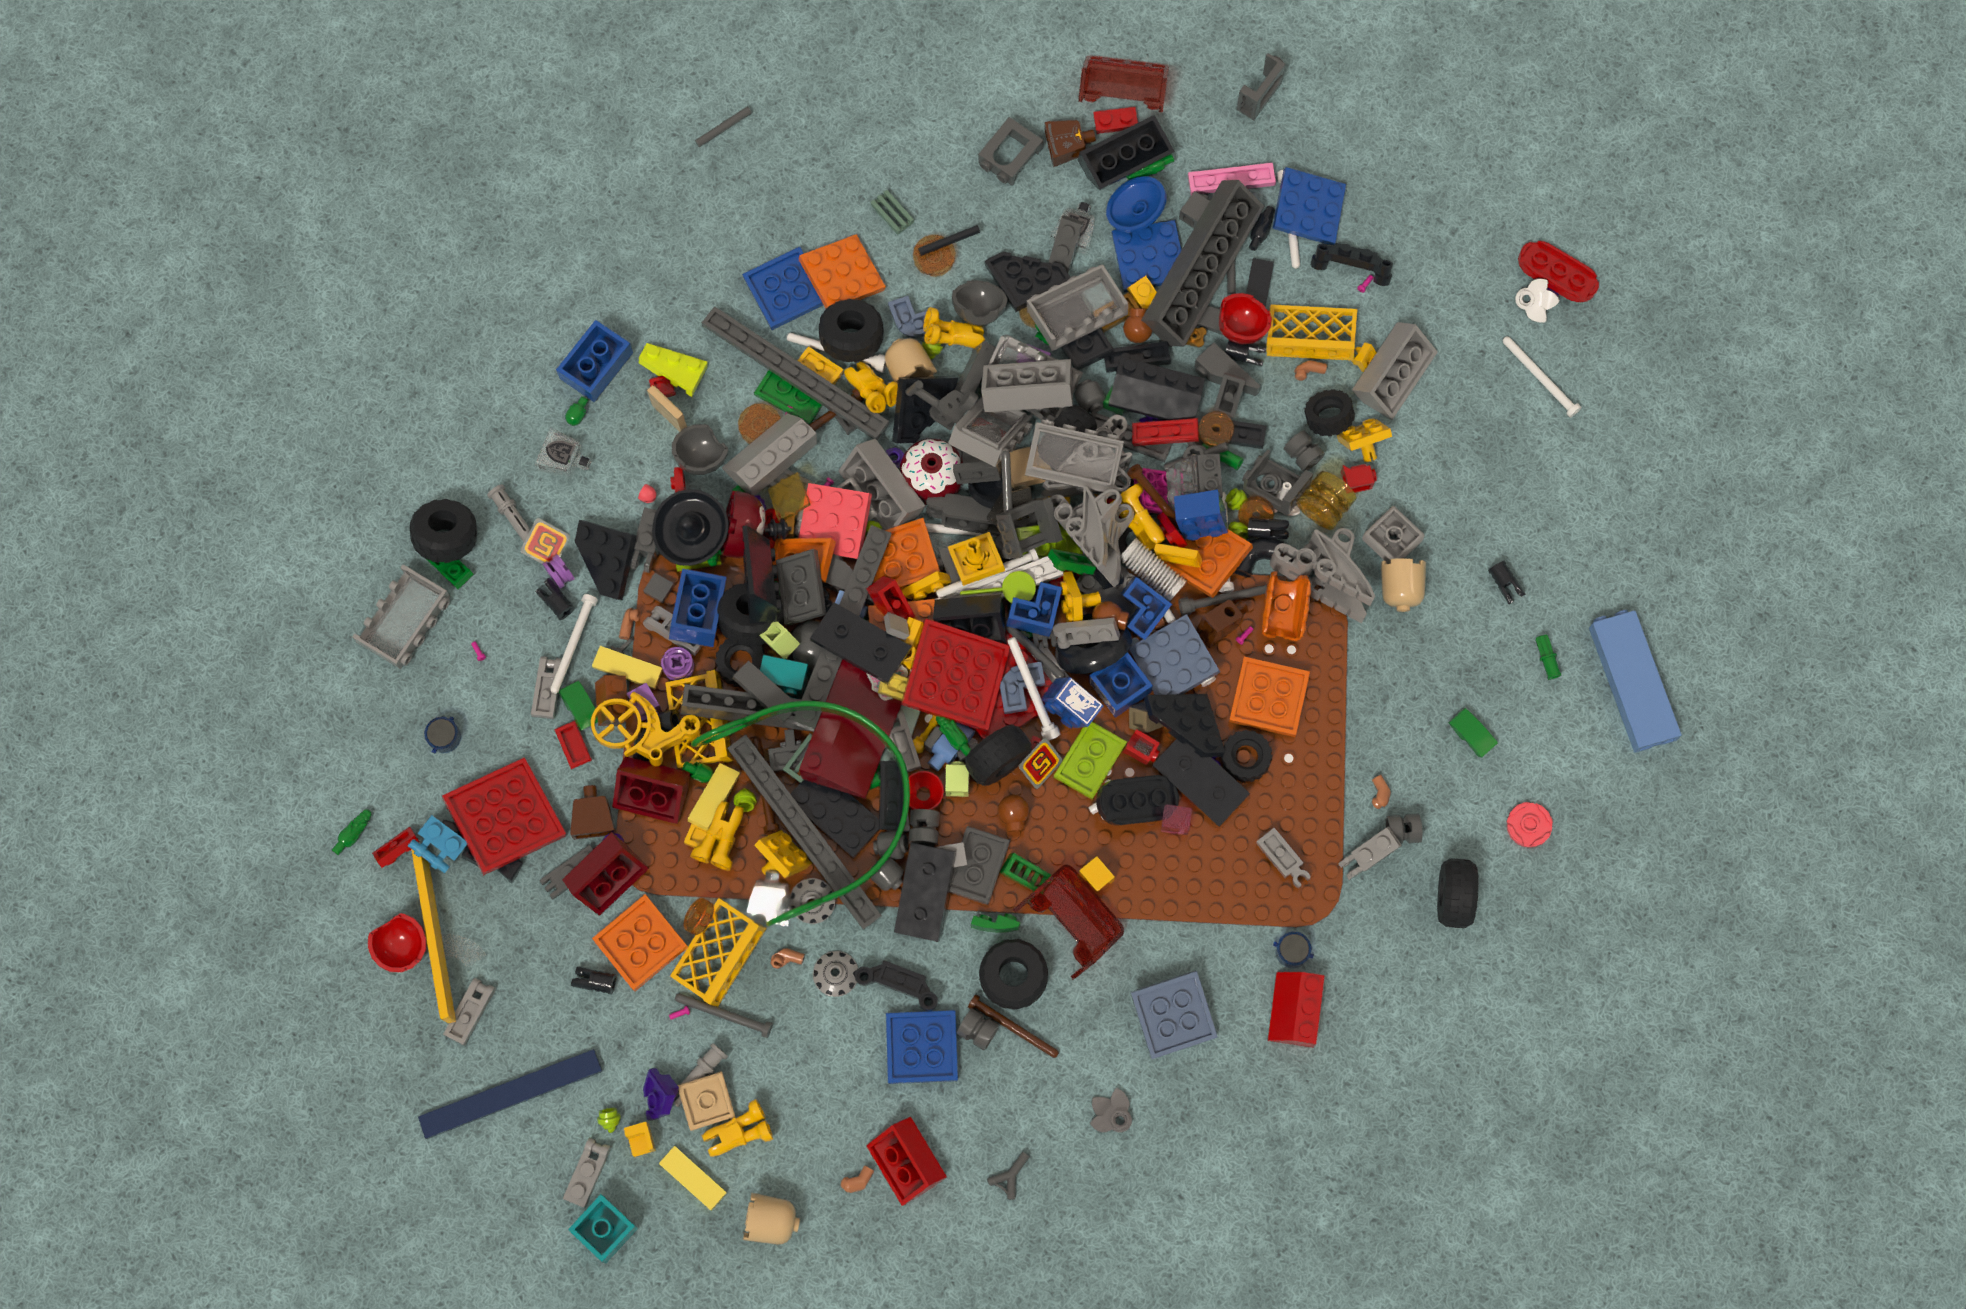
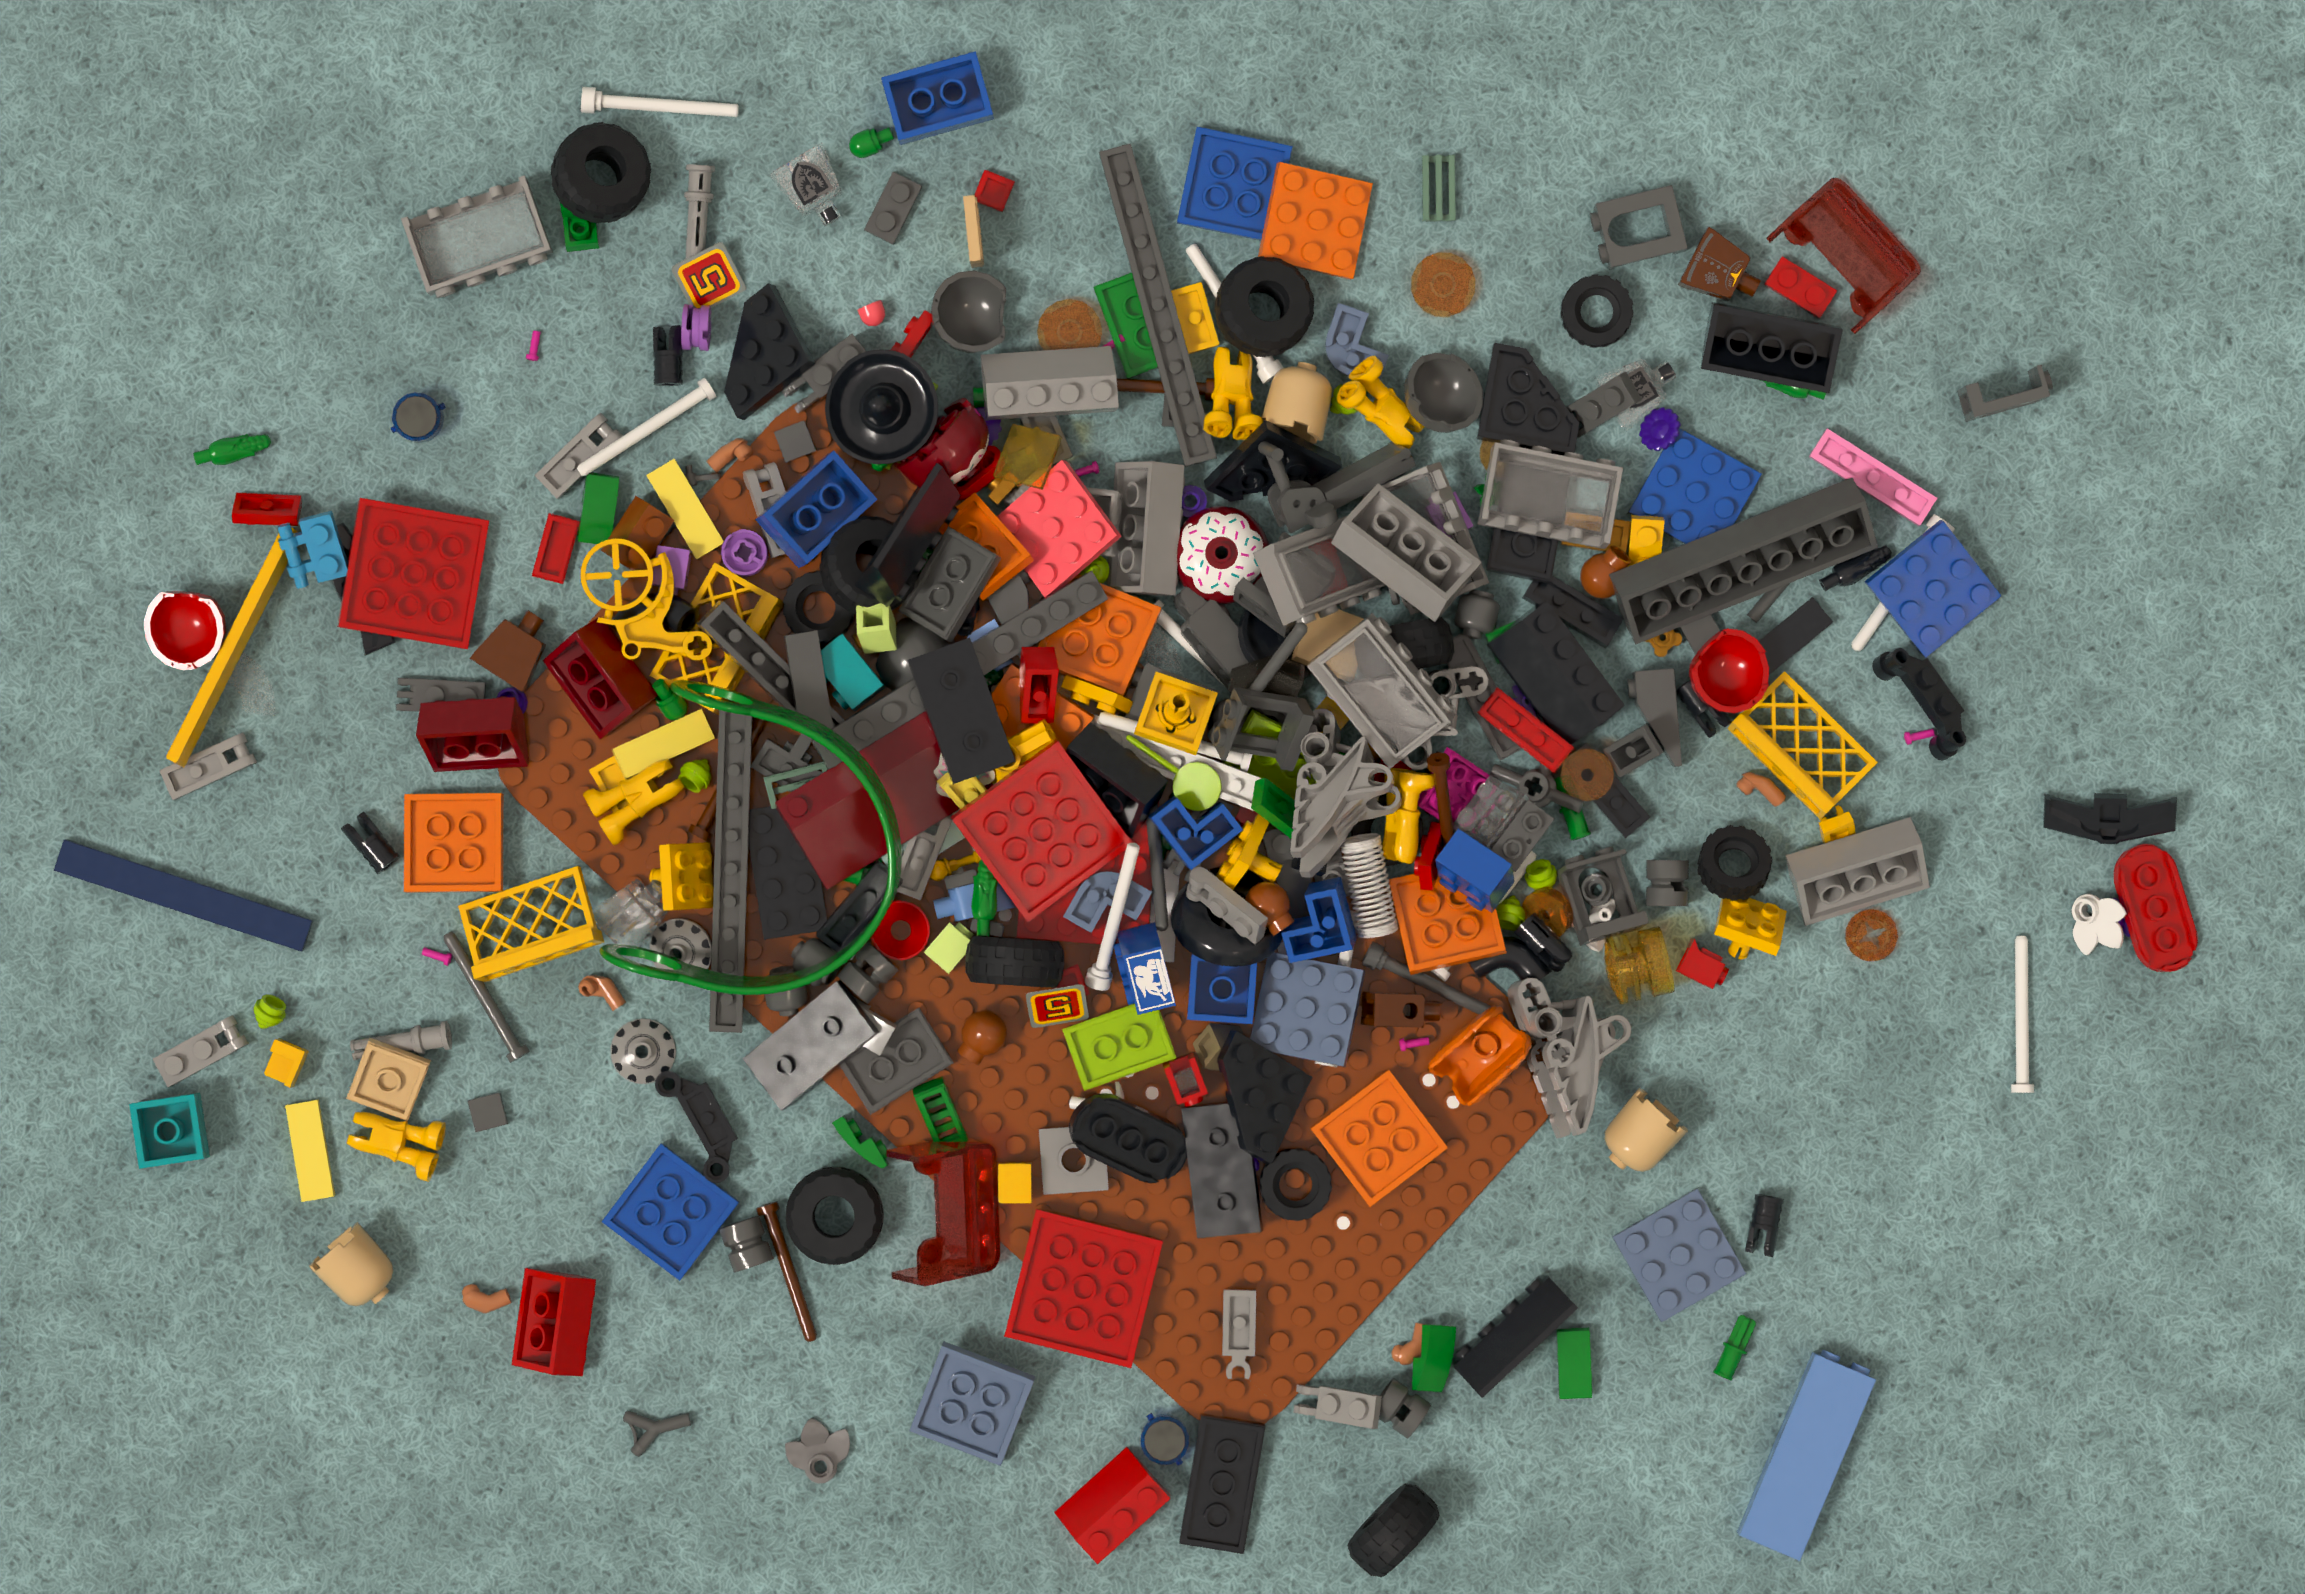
camera: 35 degrees right, 15 degrees up
neon yellow wing [639,343,708,397] -> none
dark purple plate [643,1068,679,1121] -> none
clear orange piece [684,898,714,935] -> none
black wheel [765,518,792,541] -> none
light grey tile [884,612,909,640] -> none
black bar [918,225,980,256] -> none
blue dish [1106,176,1167,233] -> none
yellow tile [1154,543,1202,568] -> none
clear pink panel [1161,805,1192,835] -> none
dark grey brick [1179,191,1210,228] -> none
light grey brick [1362,506,1425,564] -> none
coral tile [1506,802,1553,847] -> none
none -> dark grey tile [468,1092,508,1132]
none -> white piece [581,87,739,117]
none -> dark grey plate [864,172,922,245]
none -> red plate [1004,1209,1163,1368]
none -> light grey piece [1039,1127,1109,1195]
none -> black plate [1179,1414,1266,1554]
none -> green slope [1412,1325,1456,1392]
none -> black slope [1452,1276,1578,1398]
none -> black tyre [1560,274,1634,348]
none -> sand blue plate [1612,1188,1746,1322]
none -> dark purple piece [1639,407,1681,451]
none -> clear orange gear [1845,909,1898,961]
none -> black plate [2043,793,2177,844]

